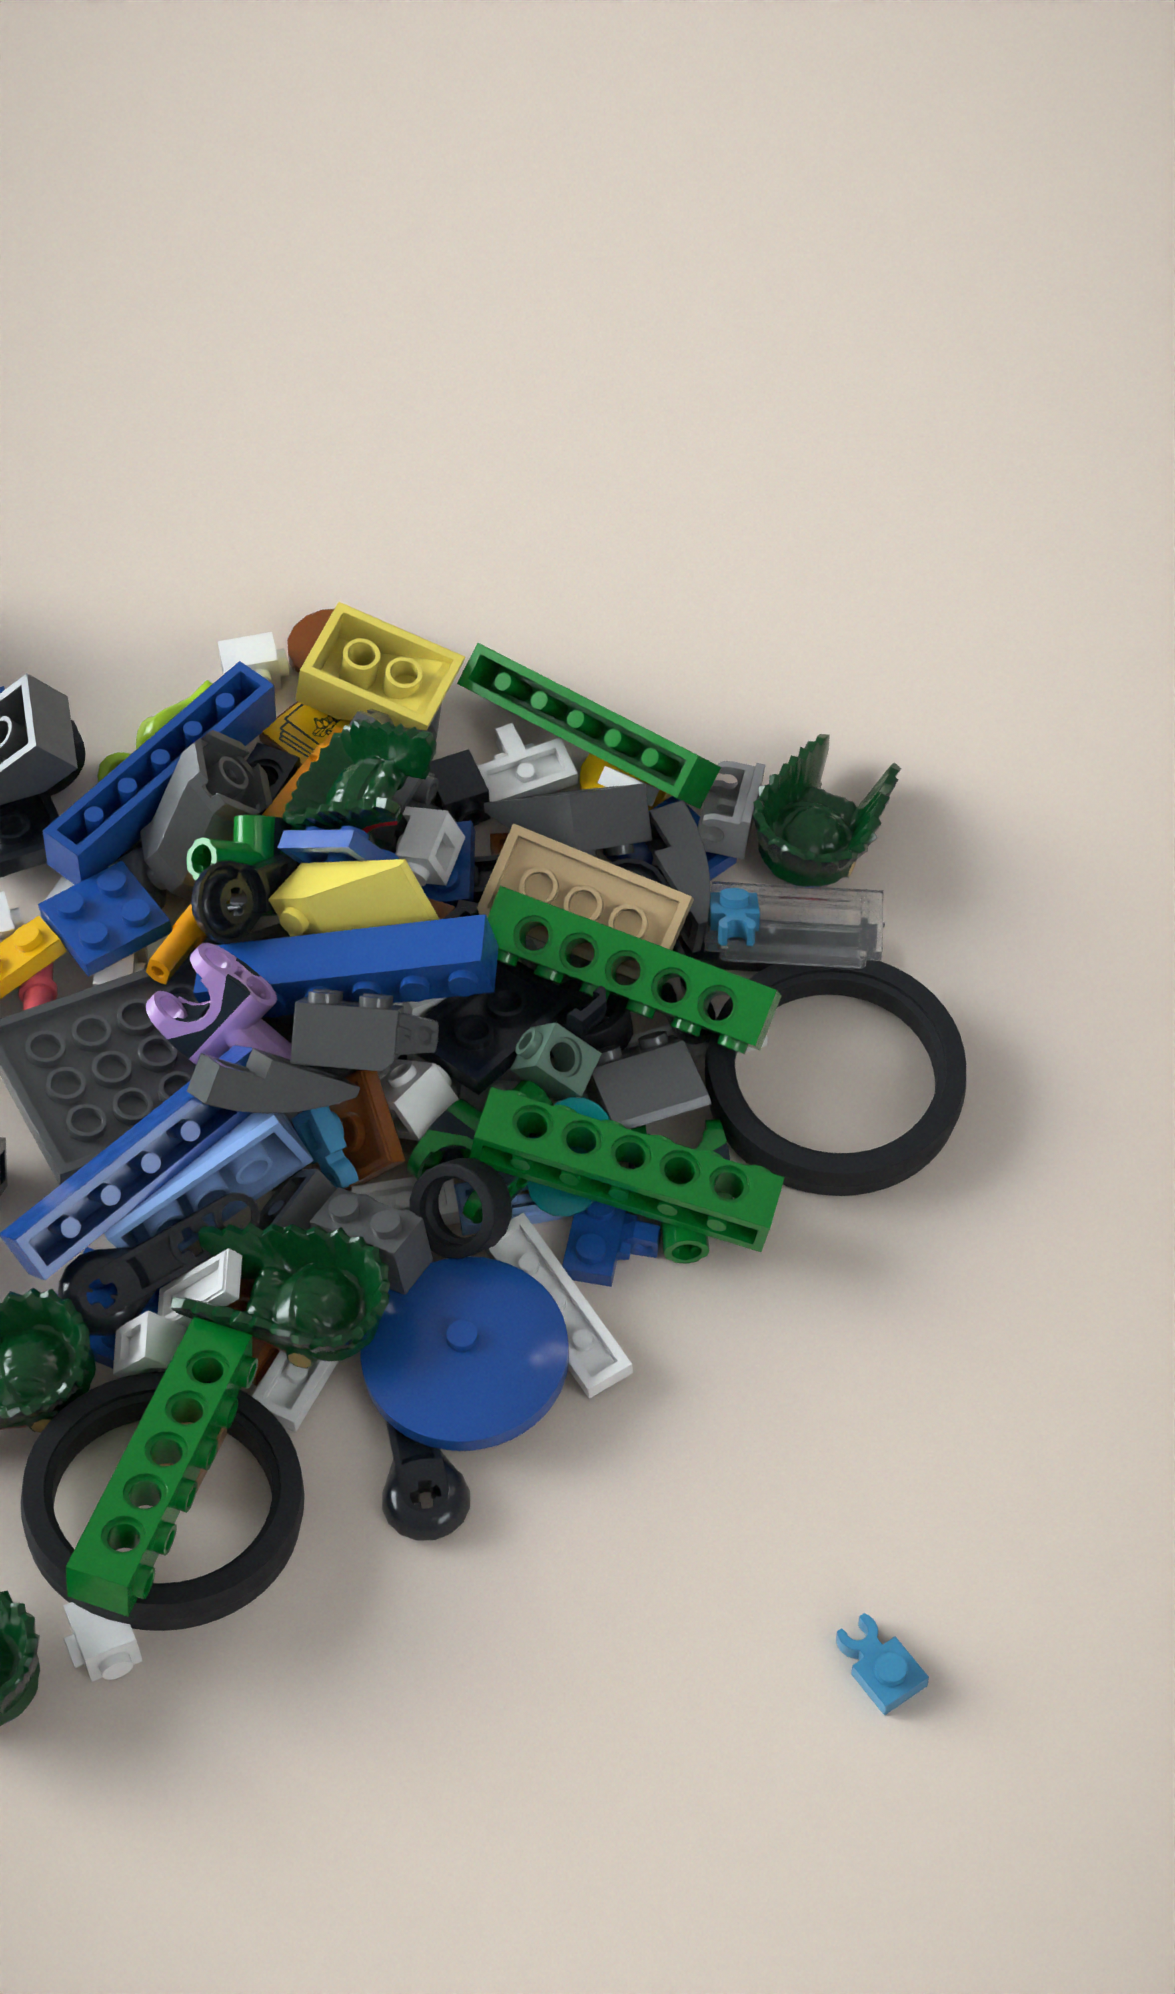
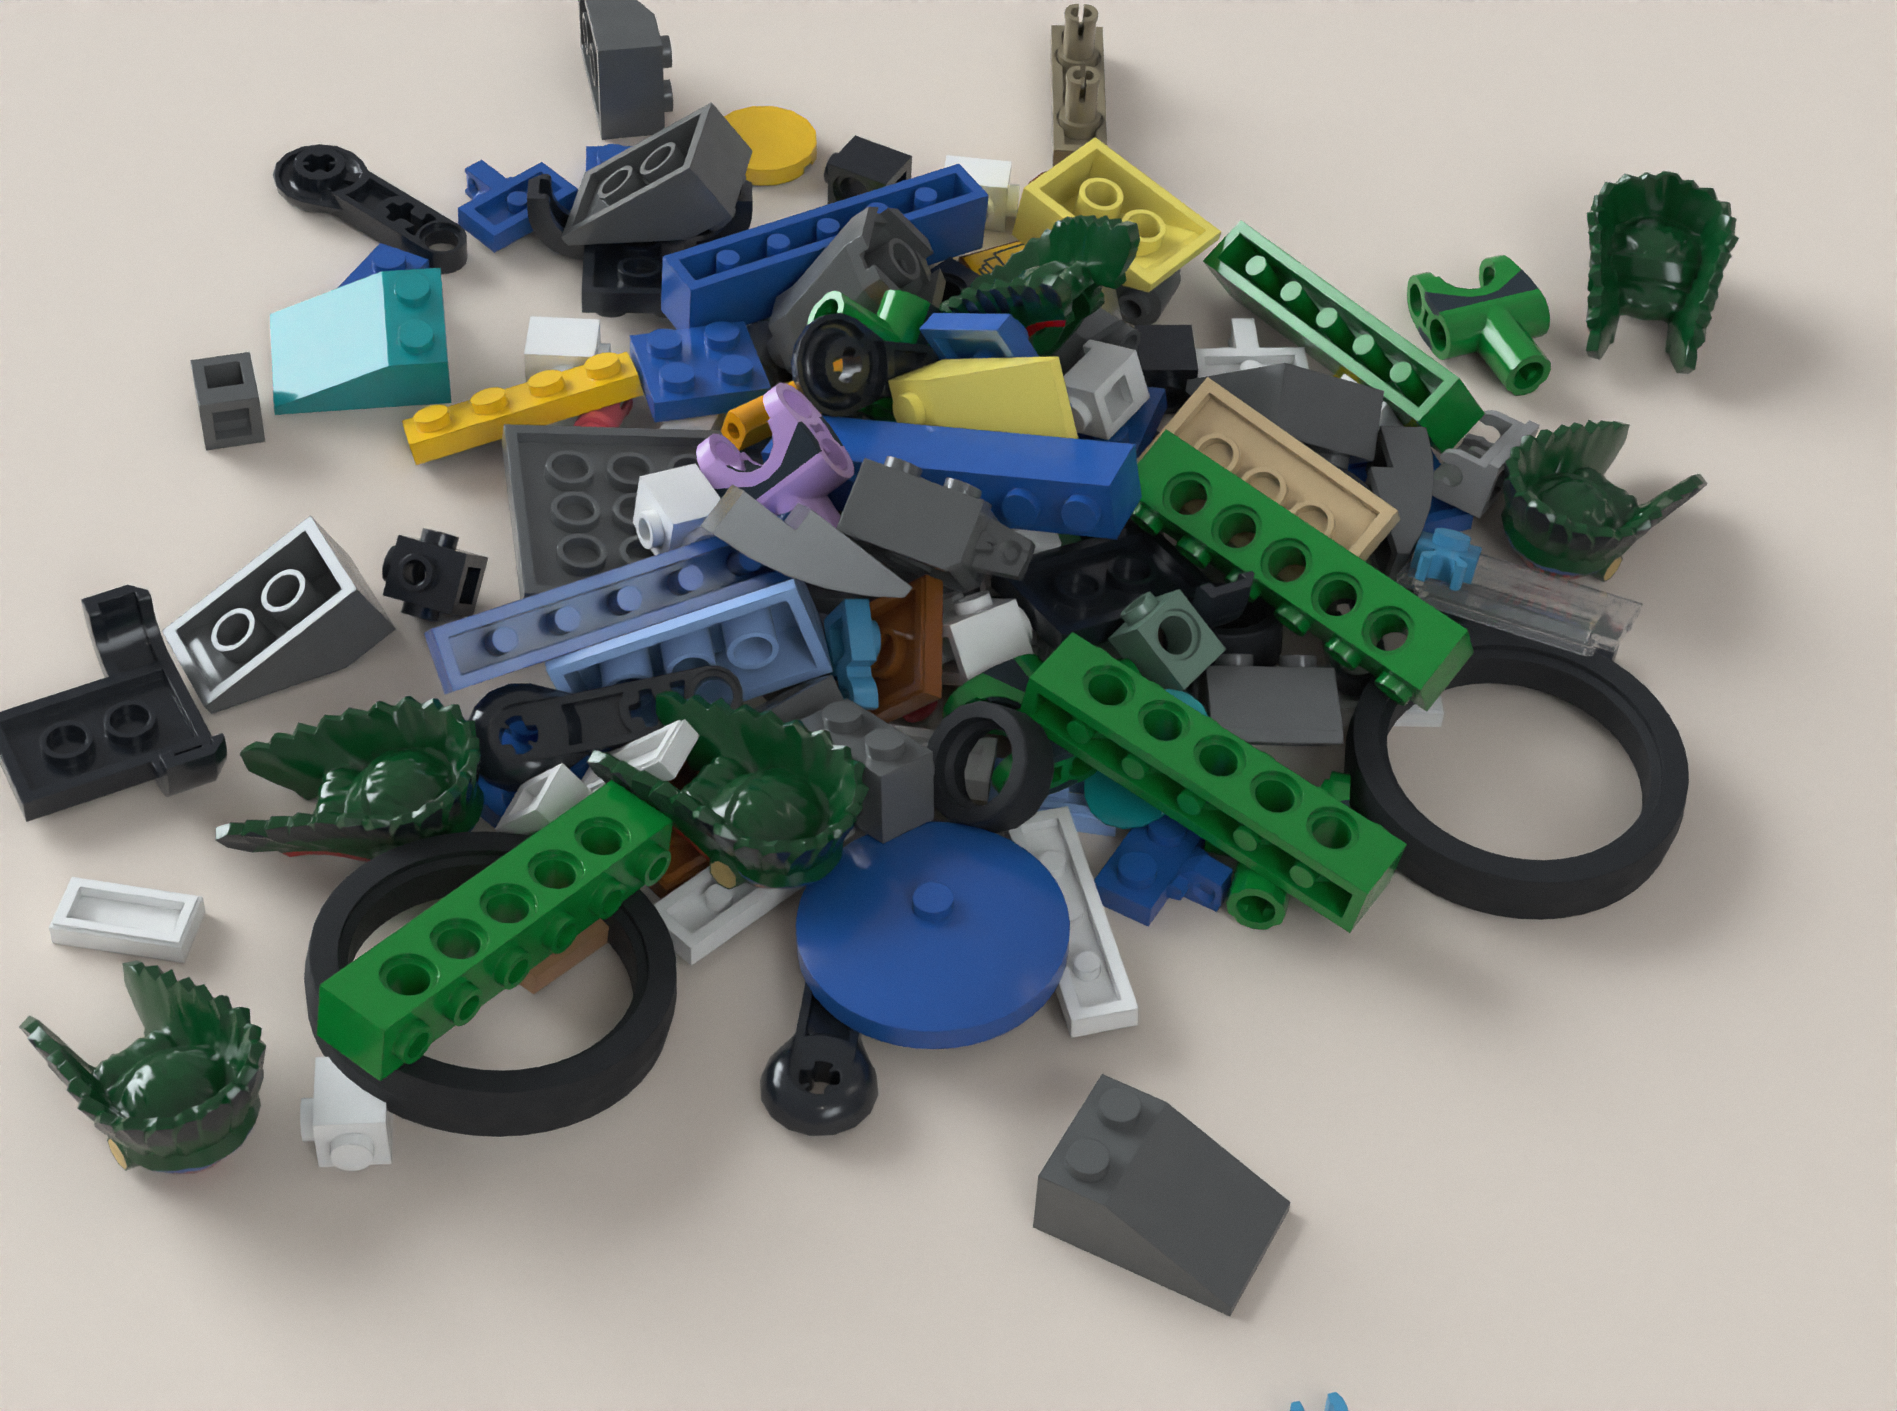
camera: 15 degrees right, 10 degrees down
none -> white brick [633,463,721,555]
none -> yellow tile [724,106,817,186]
none -> black brick [824,135,912,205]
none -> dark grey slope [1033,1074,1291,1316]
none -> dark tan plate [1050,4,1107,167]
none -> green connector [1407,255,1551,396]
none -> dark green piece [1586,171,1739,374]

